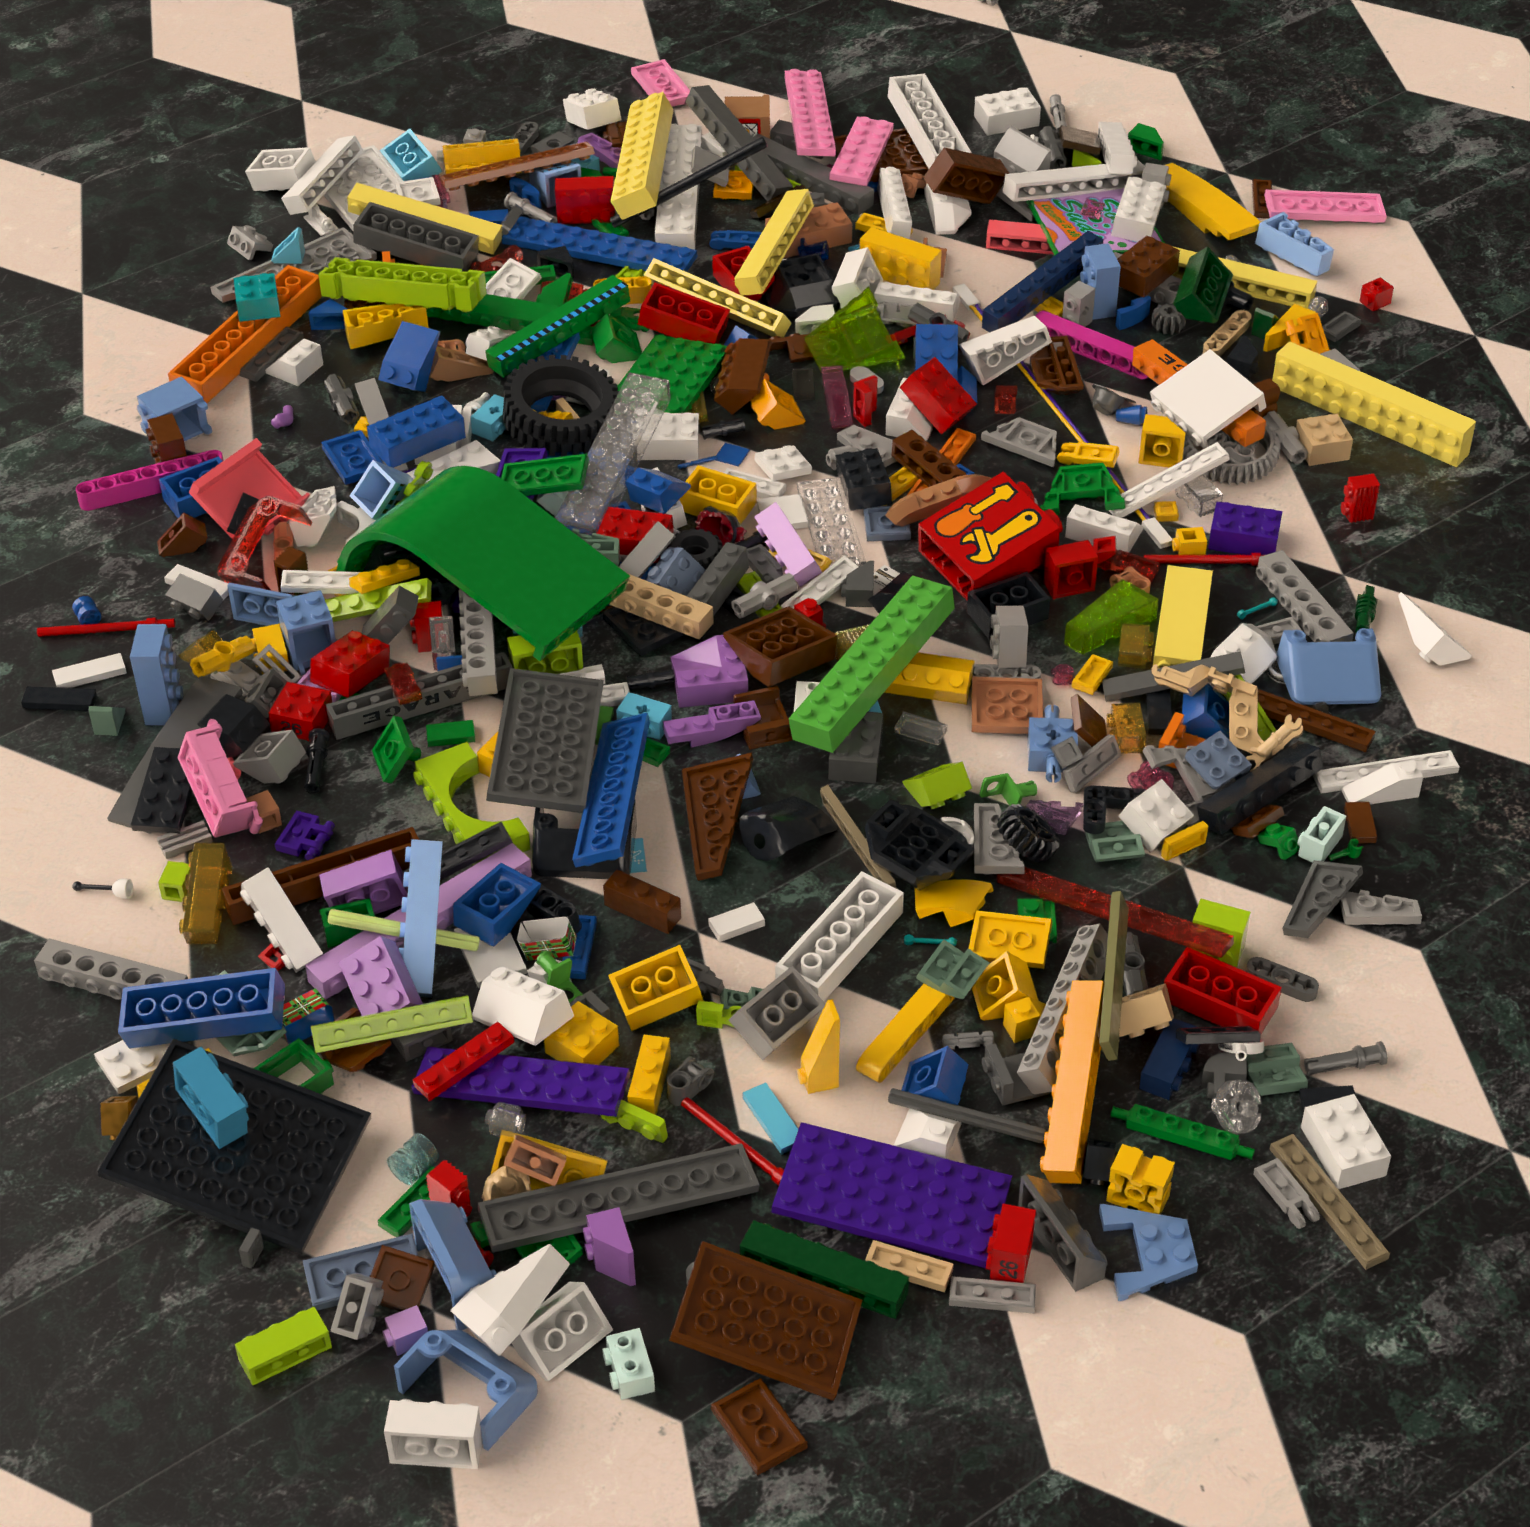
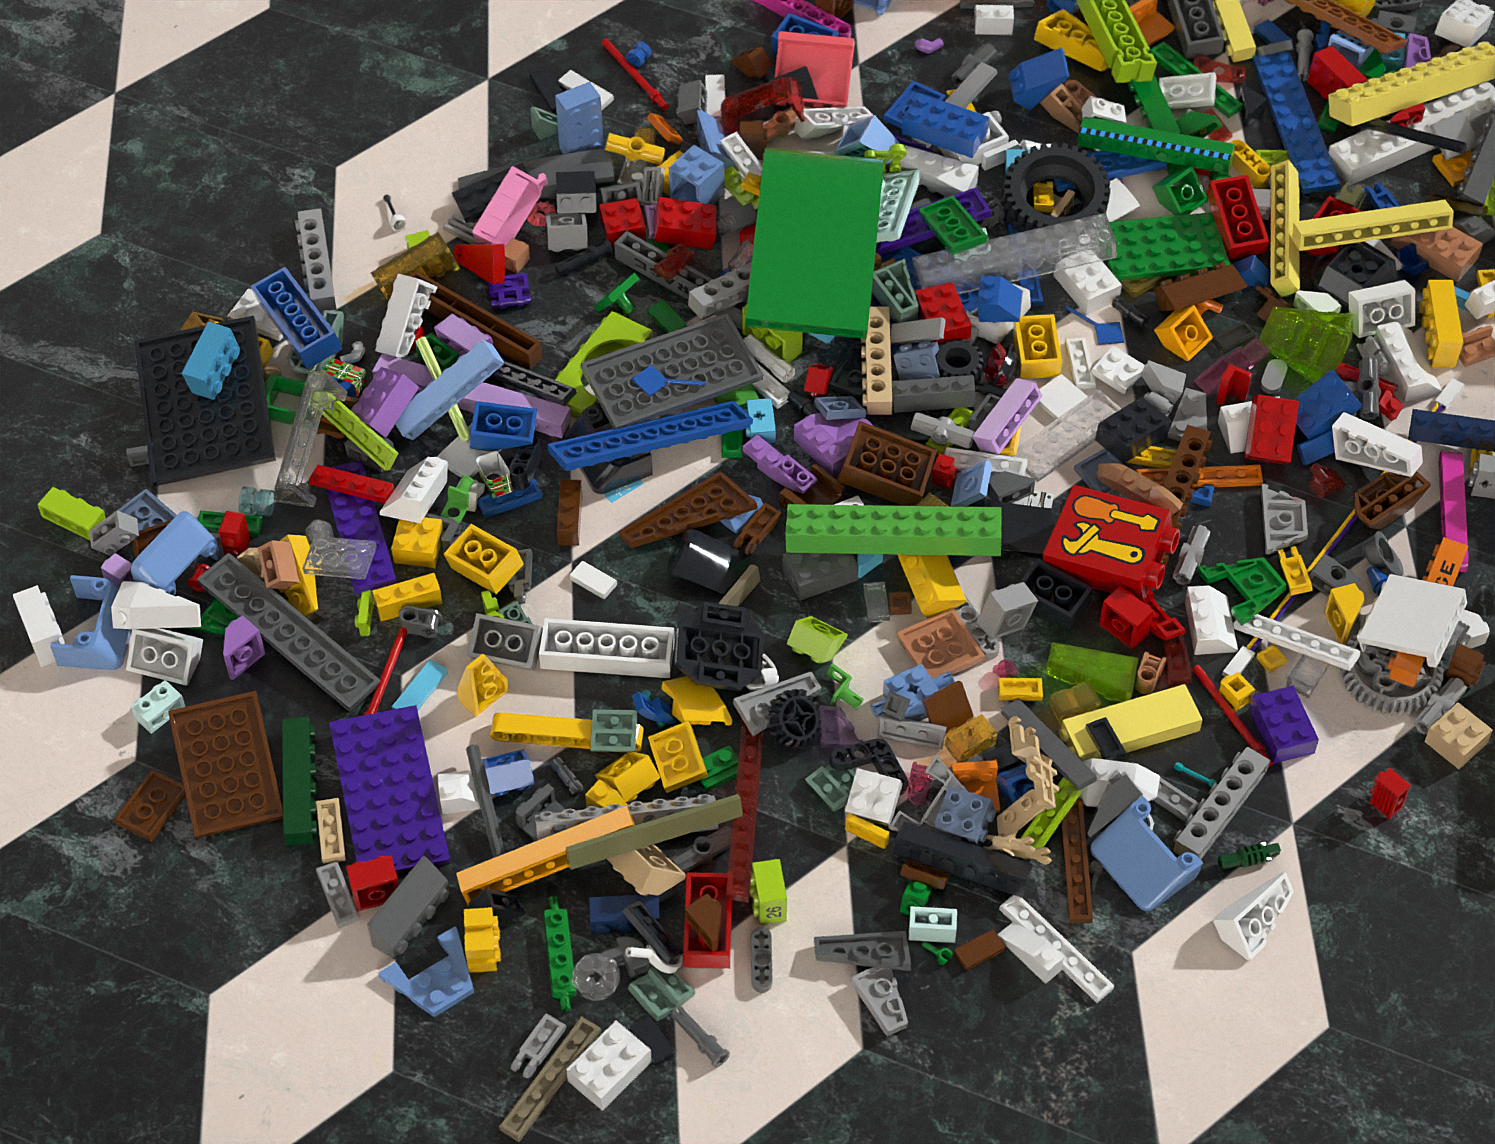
camera: 60 degrees right, 10 degrees up
none -> clear windscreen [274,370,347,507]
none -> clear plate [302,536,377,579]
none -> red piece [453,243,505,284]
none -> blue piece [632,365,706,397]
none -> blue slope [632,691,676,724]
none -> orange tile [646,113,683,145]
none -> reddish brown slope [685,893,722,952]
none -> reddish brown hinge [733,503,783,555]
none -> red slope [804,363,835,397]
none -> sand blue tile [814,396,866,420]
none -> reddish brown plate [888,592,912,615]
none -> light blue plate [951,459,992,507]
none -> black tile [1085,717,1126,761]
none -> dark grey slope [1087,771,1143,837]
none -> light grey slope [1141,360,1186,404]
none -> dark grey brick [1309,554,1361,597]
none -> olive hinge [1336,182,1367,209]
none -> red slope [1390,104,1425,127]

